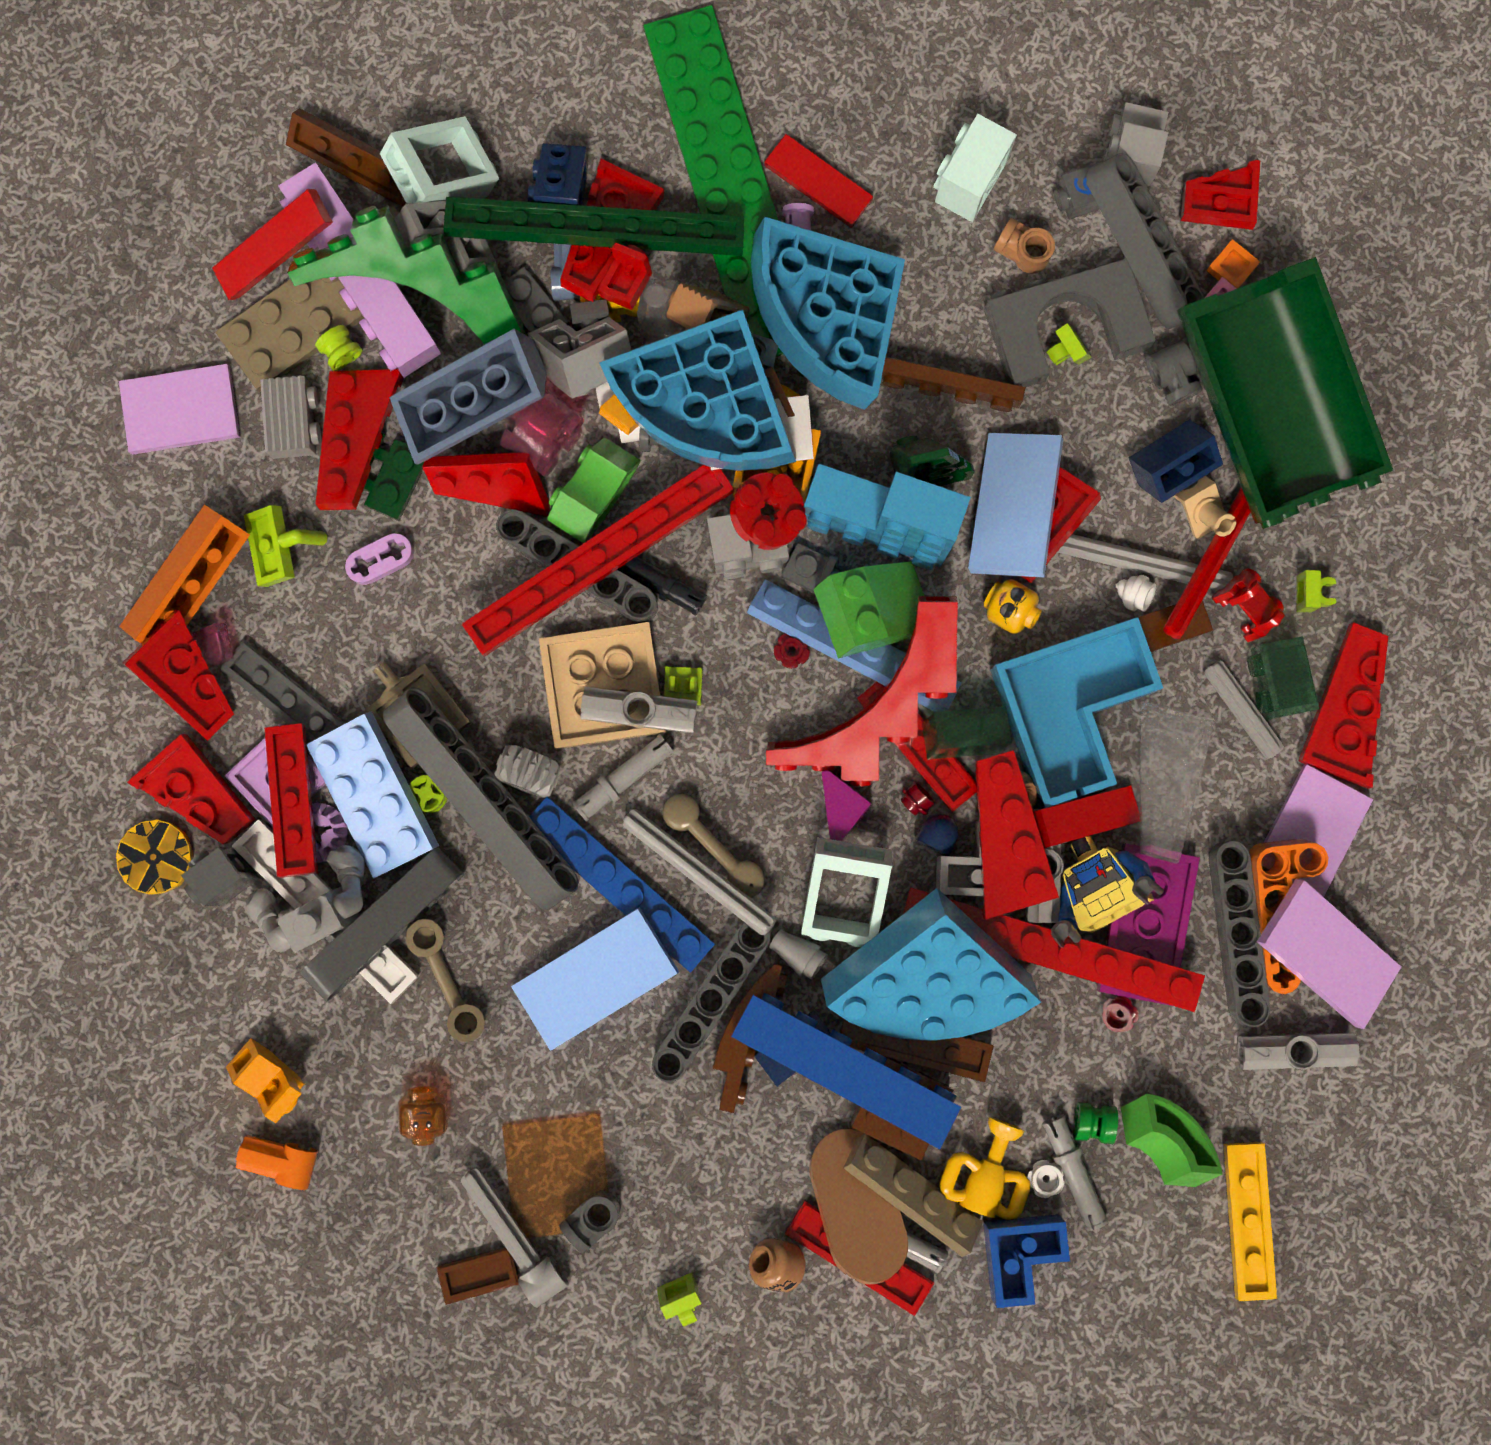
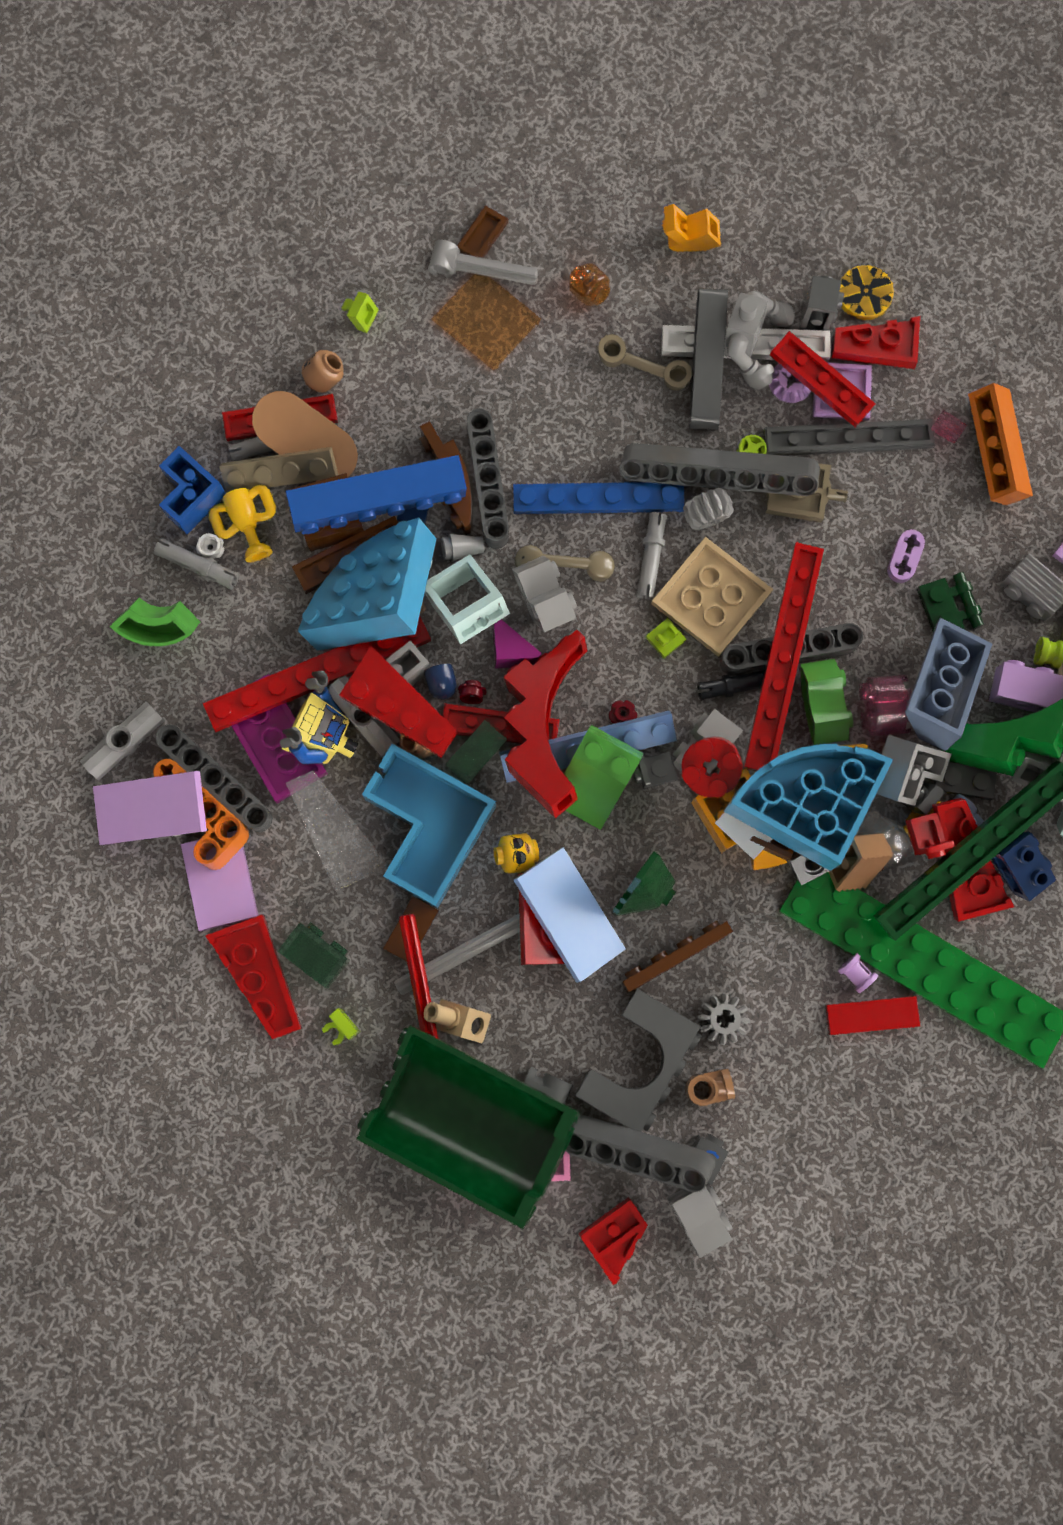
camera: 135 degrees right, 5 degrees down
red wing [122,609,234,741] -> none
orange piece [236,1135,318,1190] -> none
lime plate [244,505,327,587] -> none
light blue plate [306,711,439,879] -> none
red wing [315,369,404,510] -> none
red wing [422,452,550,516] -> none
light blue tile [511,907,679,1051] -> none
dark grey piece [559,1190,620,1254] -> none
light grey piece [581,687,697,734] -> none
light grey axle [623,809,776,935] -> none
dark azure brick [751,217,905,410] -> none
dark azure piece [804,464,971,570] -> none
light aqua brick [933,114,1017,222] -> none
red tile [1034,785,1142,848] -> none
lime tile [1046,323,1092,365] -> none
green wheel [1073,1102,1118,1145] -> none
dark red plate [1102,996,1139,1032] -> none
white plate [1116,575,1156,611] -> none
dark blue brick [1128,419,1223,503] -> none
light grey axle [1204,660,1284,759] -> none
orange plate [1206,239,1260,289] -> none
red piece [1211,569,1285,642] -> none
yellow plate [1223,1142,1277,1301] -> none
none -> light grey brick [512,556,577,632]
none -> light grey gear [697,993,750,1045]

